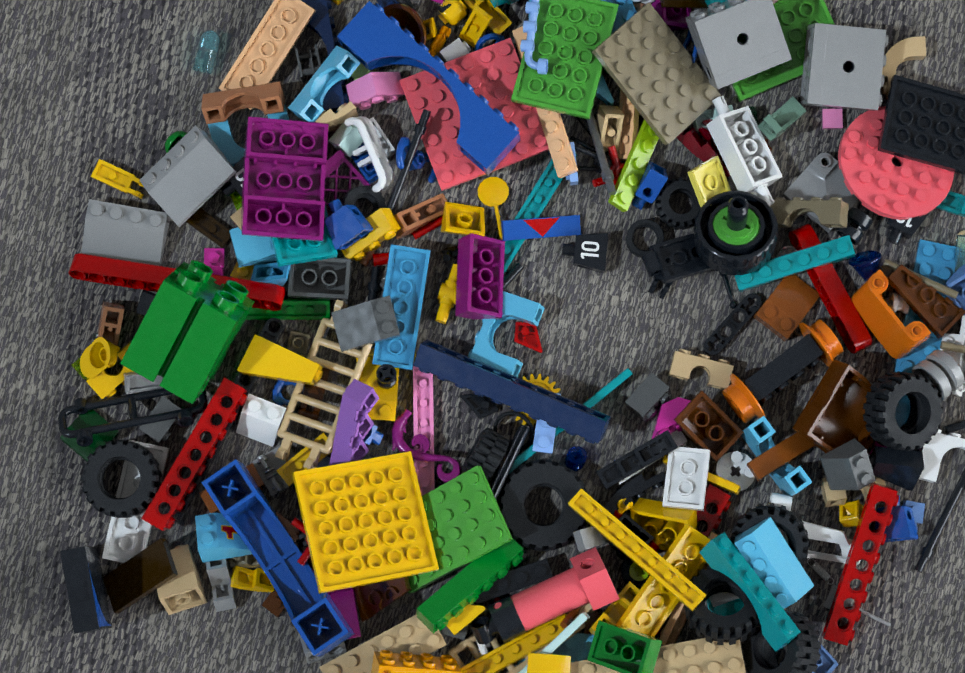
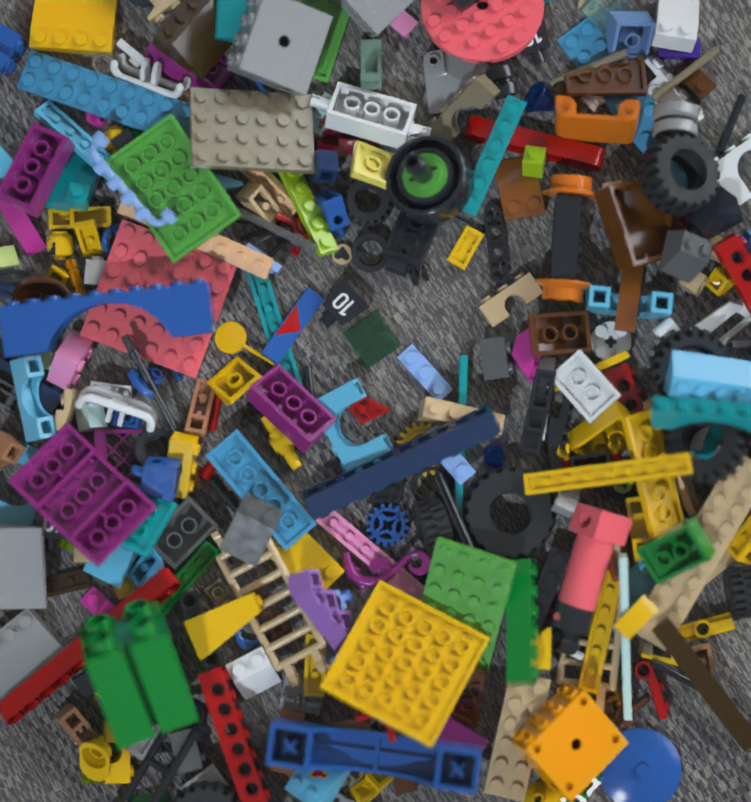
camera: 45 degrees left, 5 degrees up
black wheel [376,364,397,389] -> none
none -> dark blue slope [308,149,339,183]
none -> tile [332,244,352,265]
none -> clear green slope [343,309,402,368]
none -> blue gear [365,503,410,547]
none -> light blue plate [397,344,453,400]
none -> tan arch [417,396,505,439]
none -> yellow plate [446,225,484,270]
none -> lime brick [522,145,546,179]

